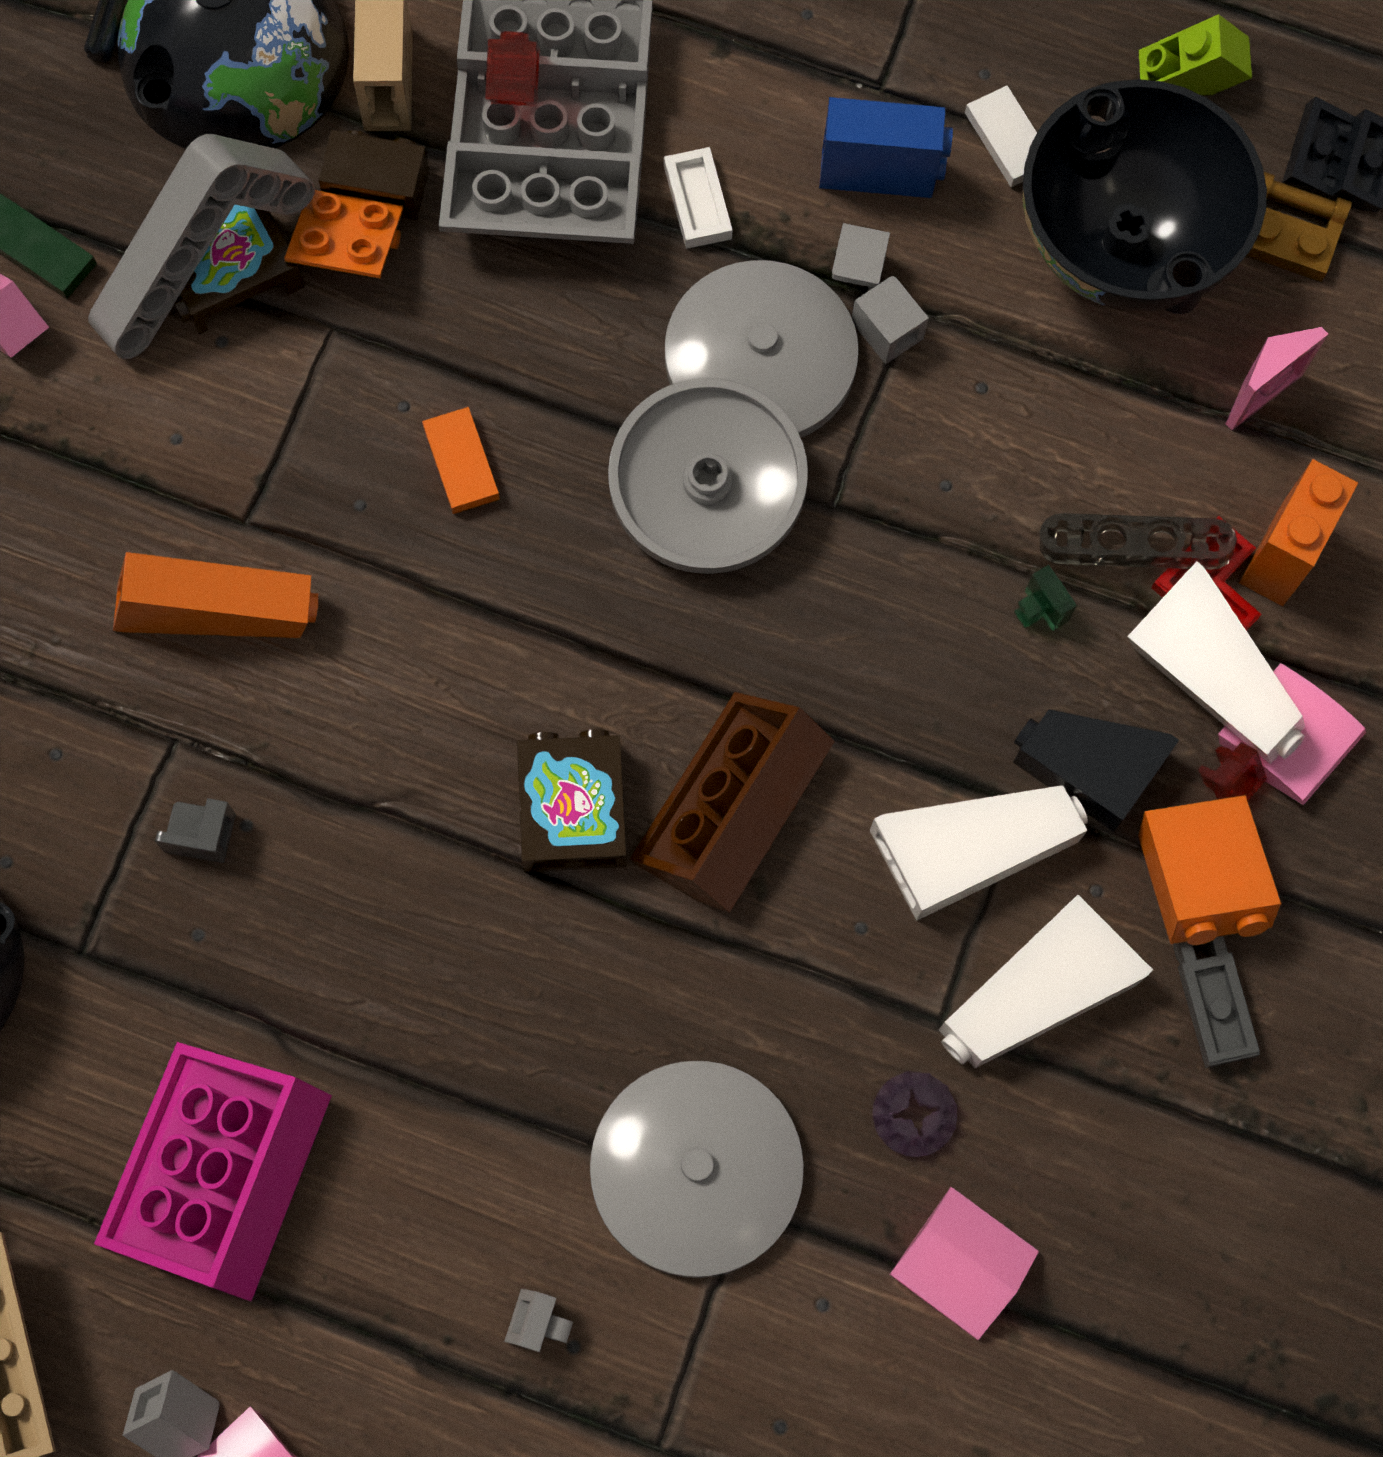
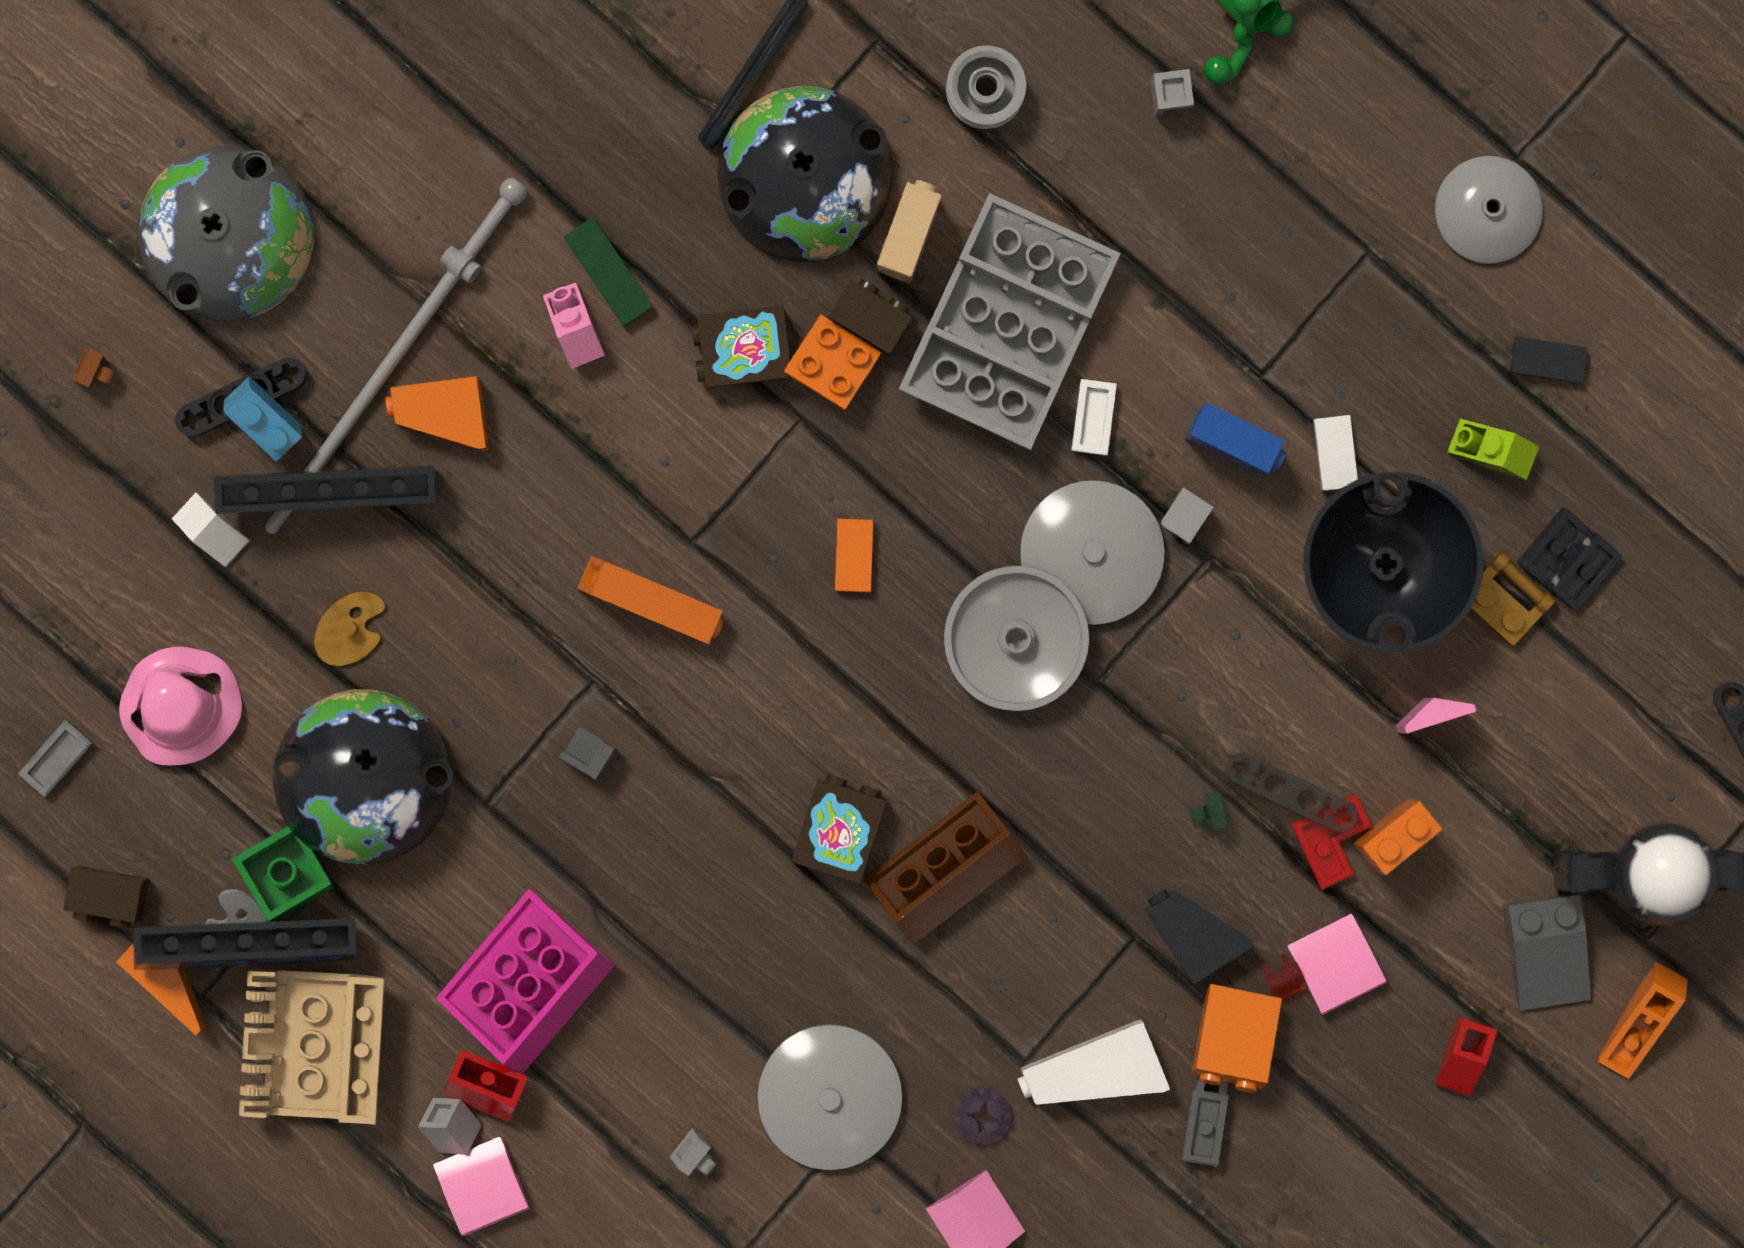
camera: 25 degrees right, 15 degrees up
light grey beam [88,134,315,359] -> none
clear red brick [485,31,540,107] -> none
light grey panel [852,276,929,364] -> none
white slope [870,785,1088,921] -> none
white slope [1127,561,1305,764] -> none
none -> red brick [442,1049,528,1122]

